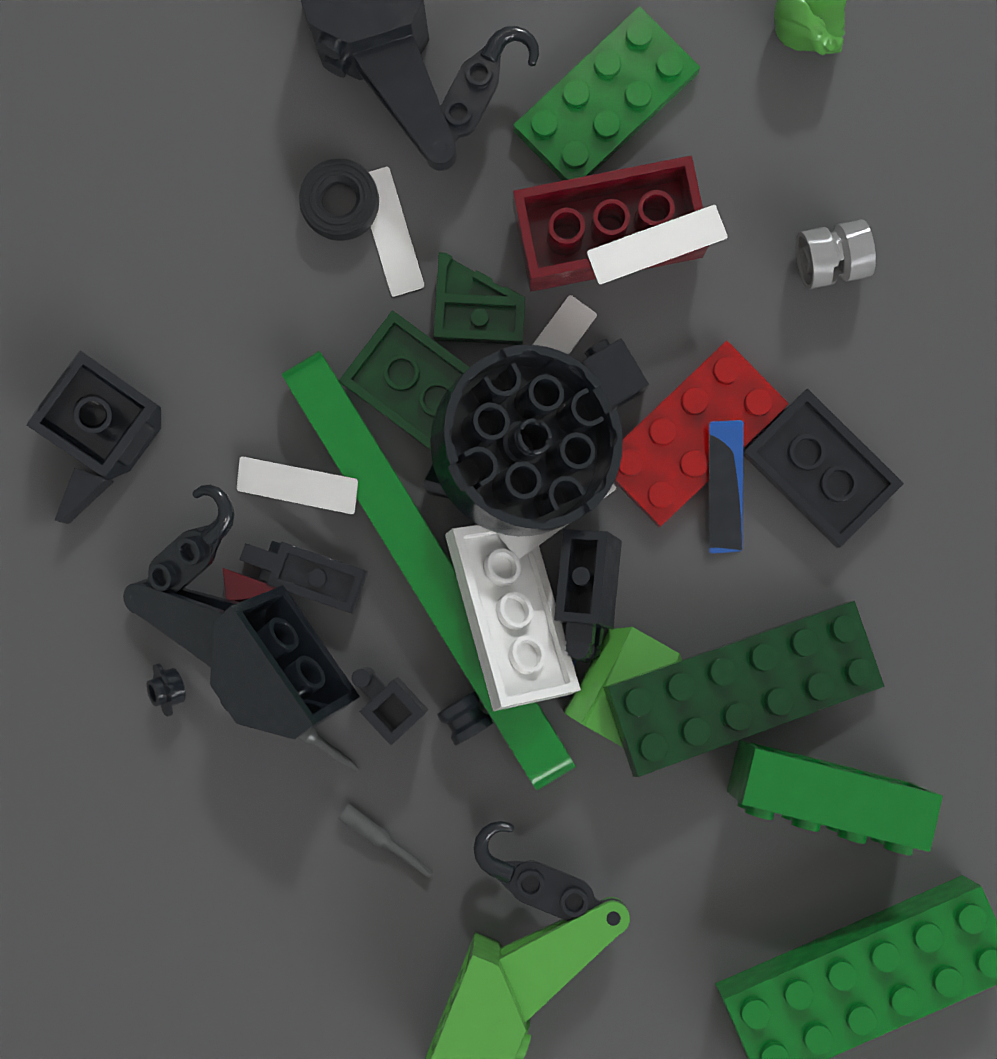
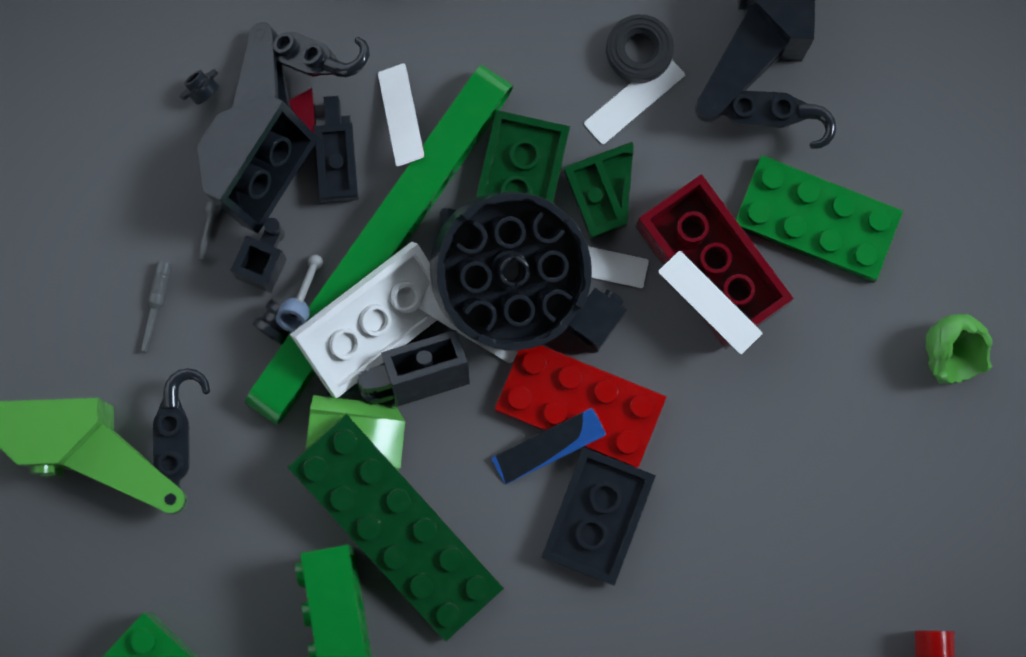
camera: 55 degrees right, 5 degrees down
light grey wheel [796,219,876,290] -> none
none -> sand blue hinge [276,255,323,332]

